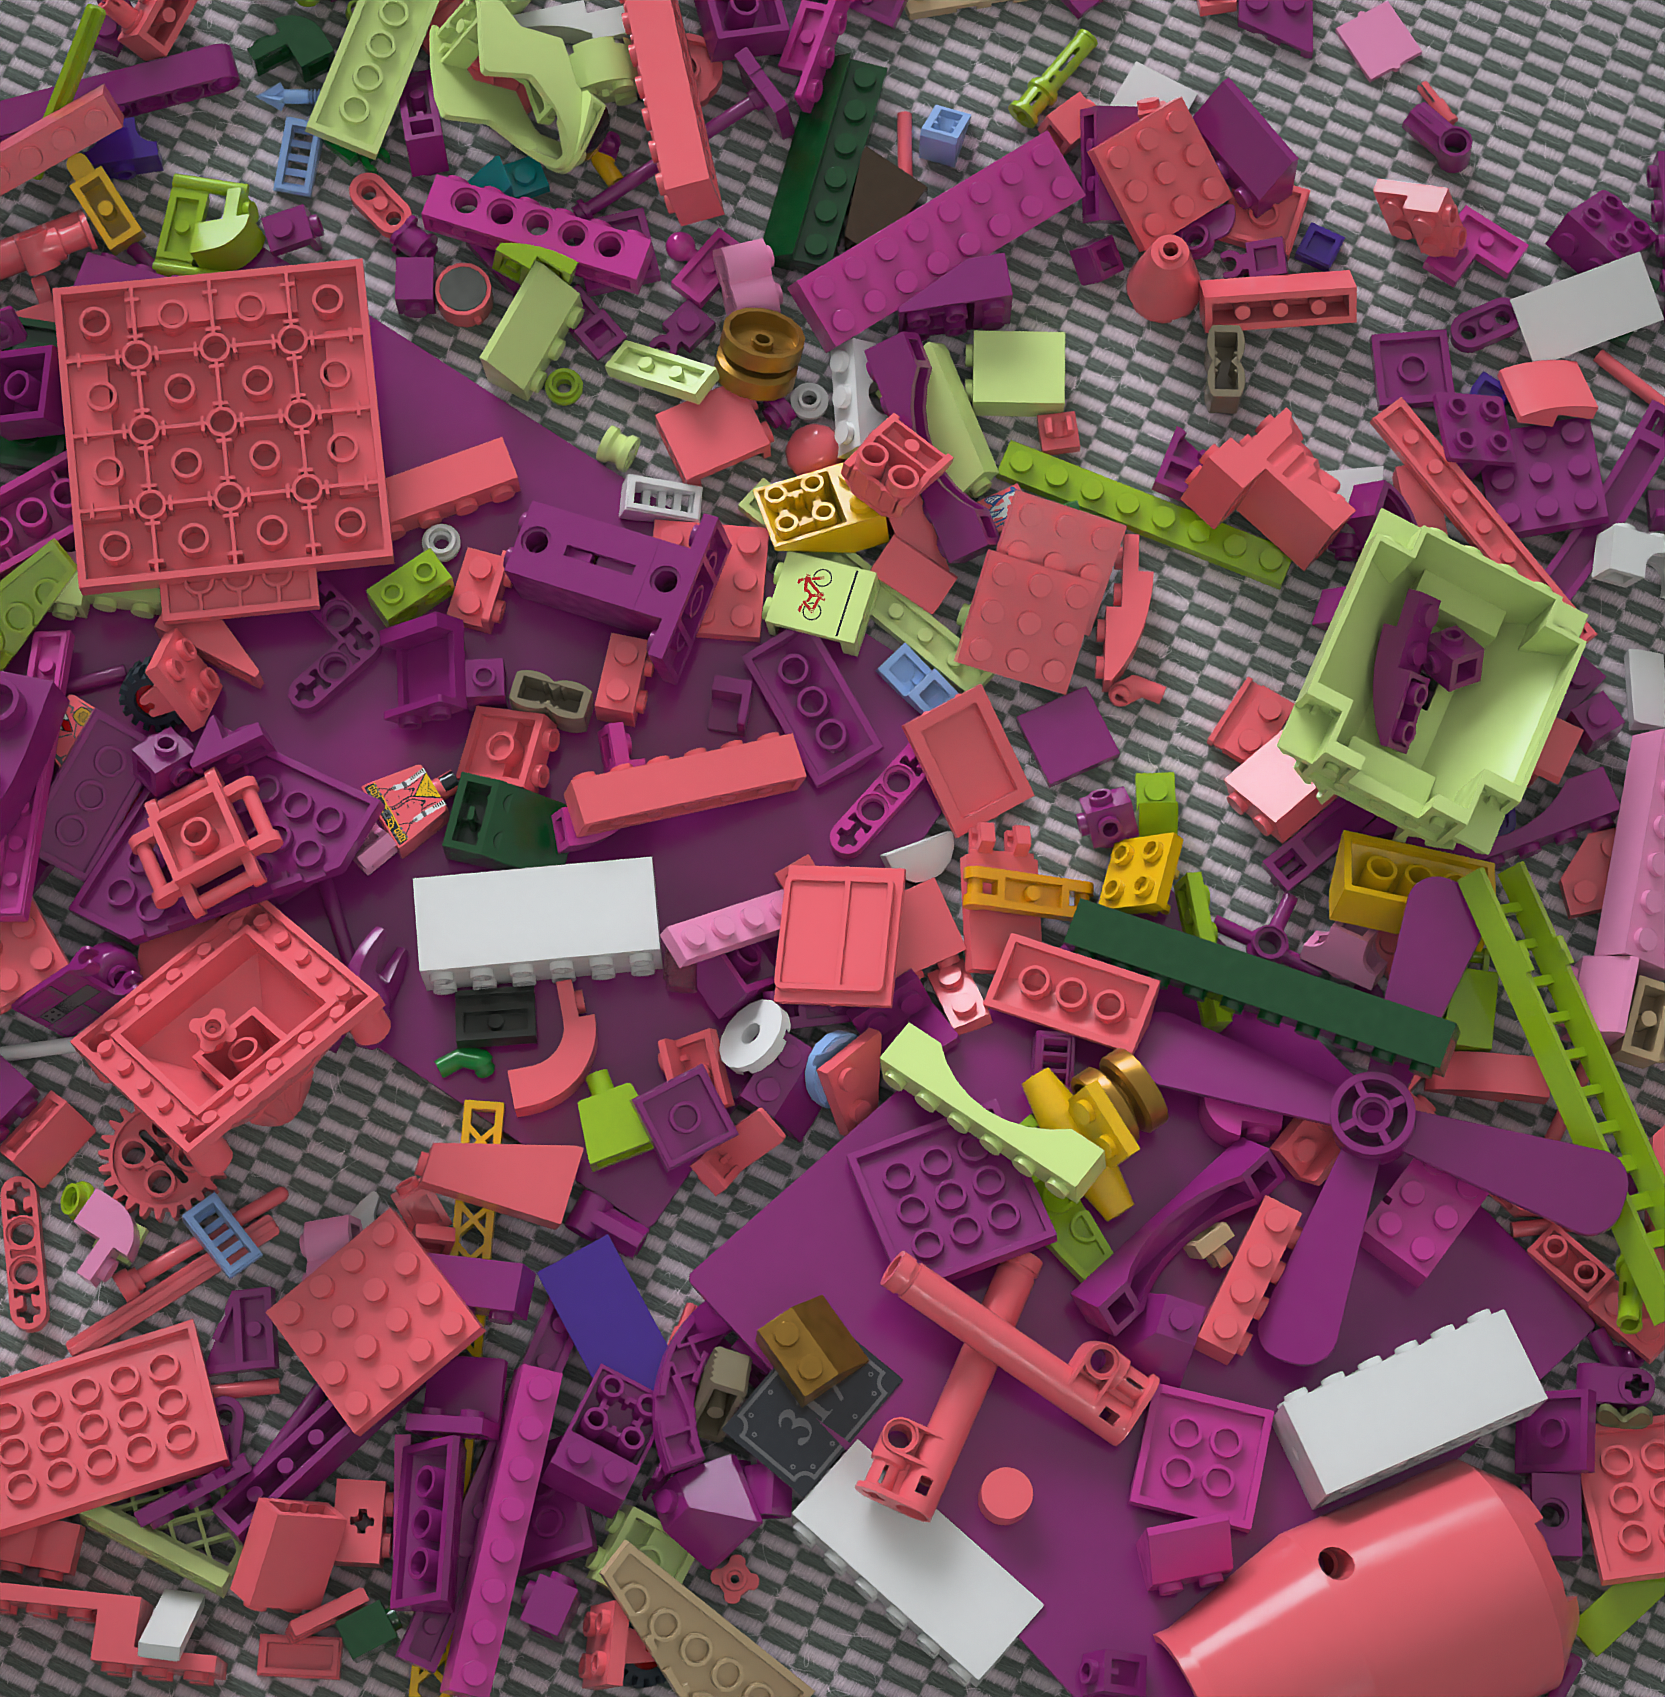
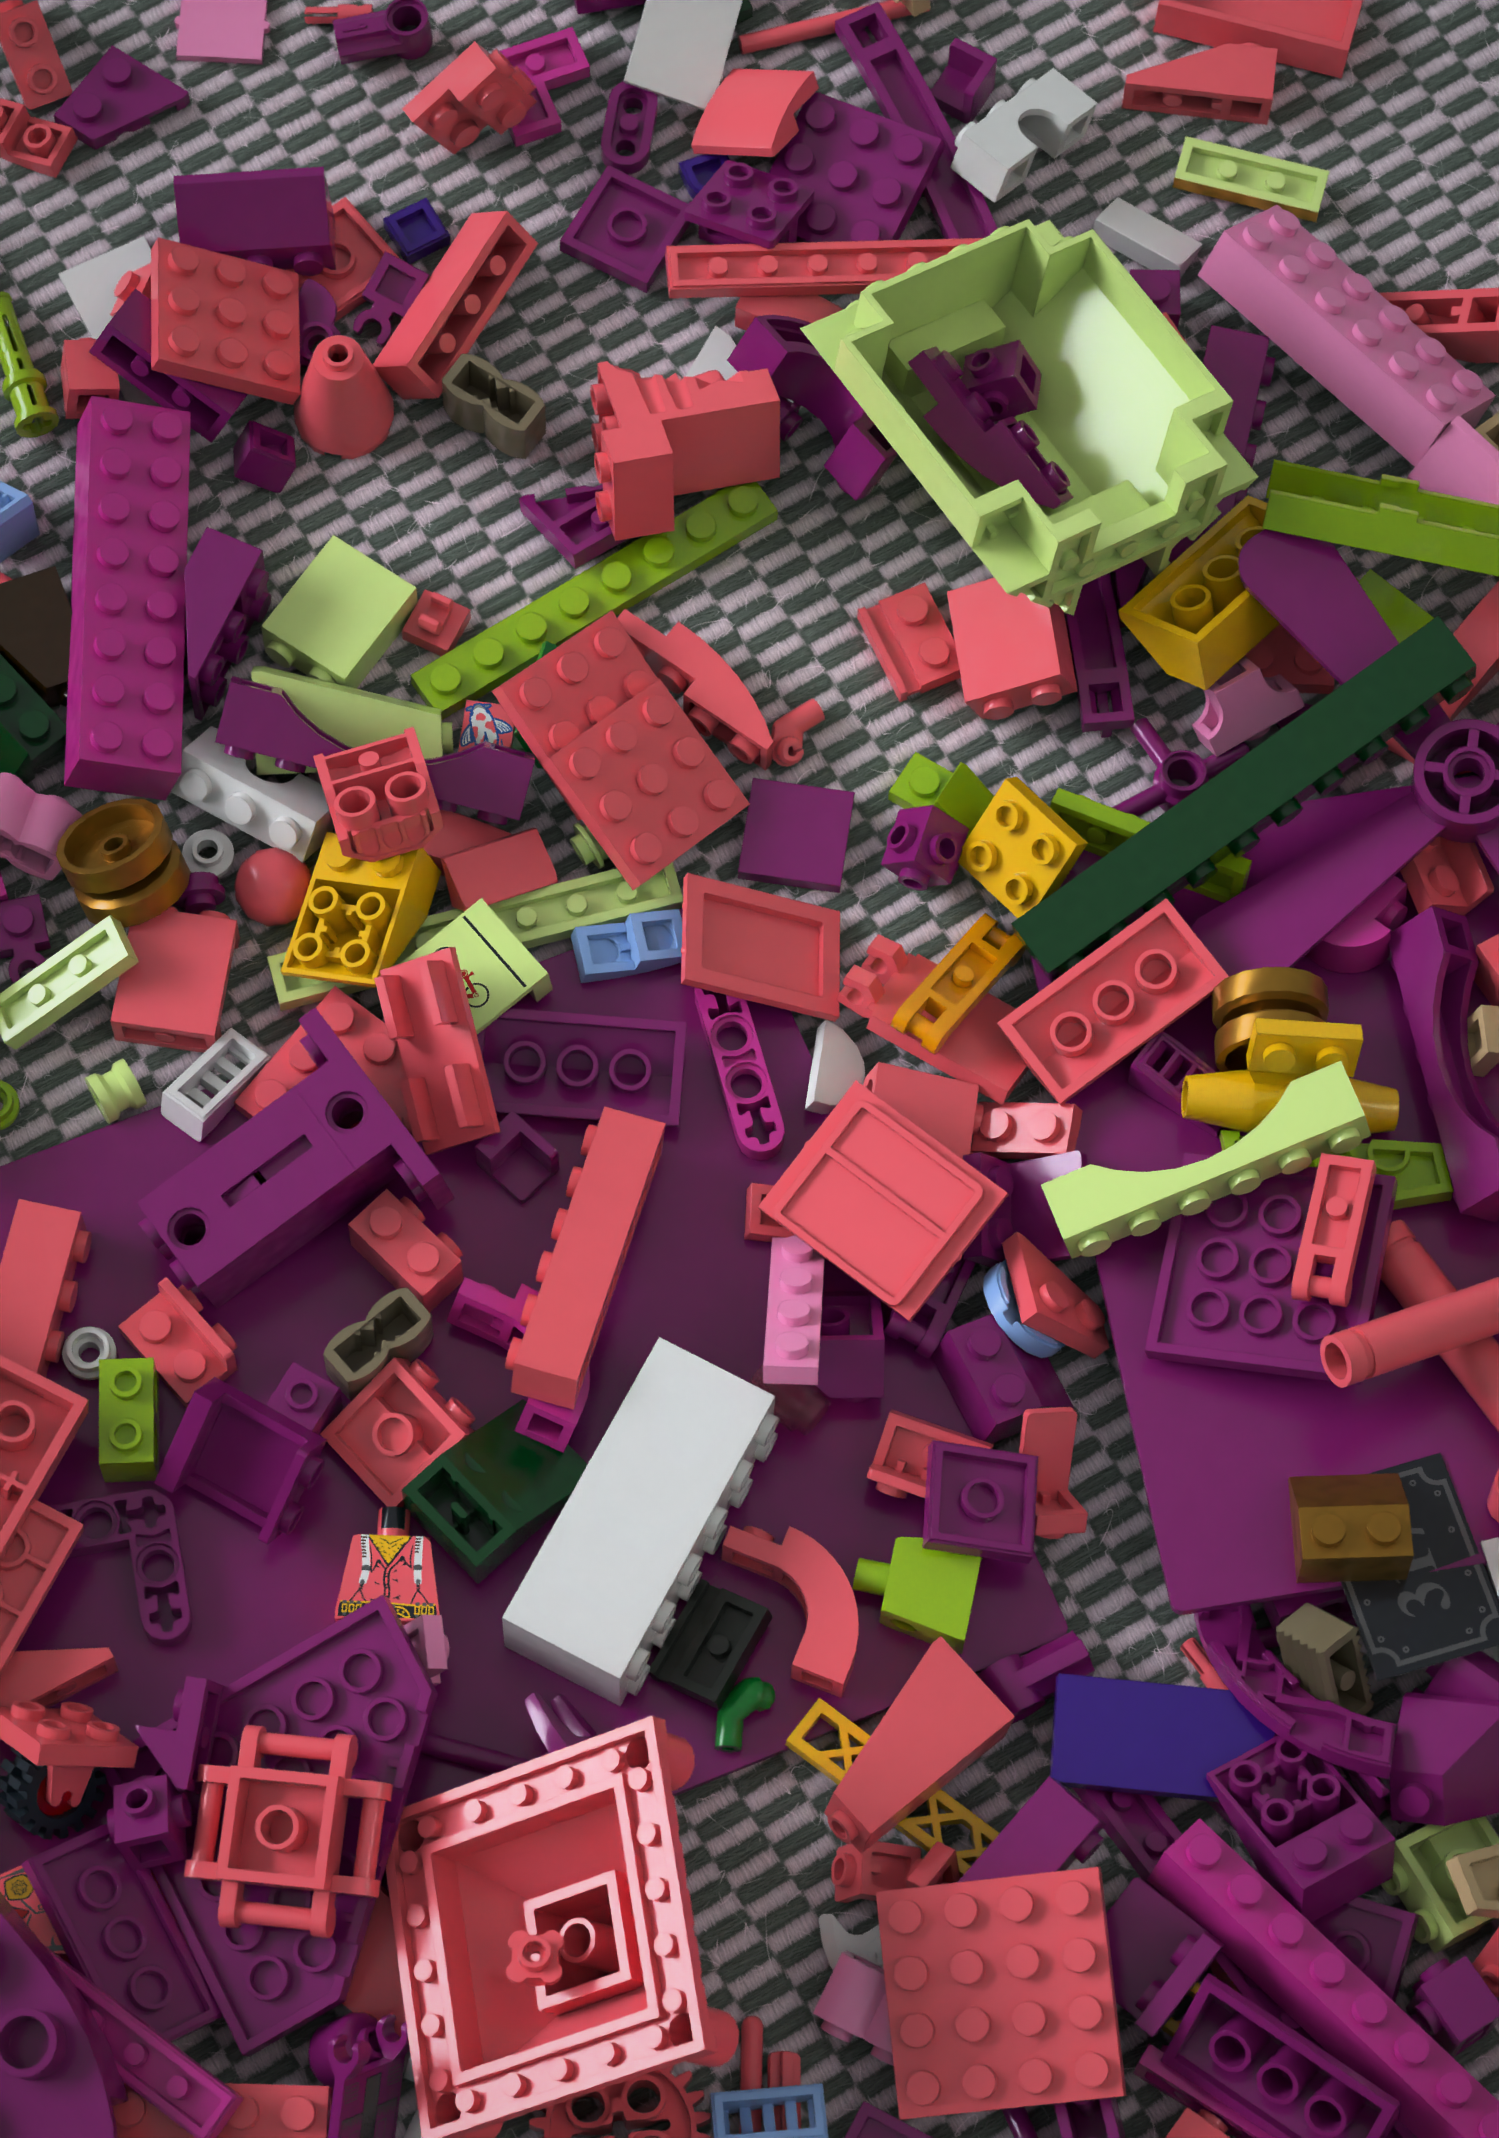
camera: 60 degrees left, 5 degrees down
white tile [719,999,791,1075] -> none
coral plate [1558,828,1616,919] -> none
none -> coral brick [374,947,501,1155]
none -> coral plate [1291,1153,1377,1307]

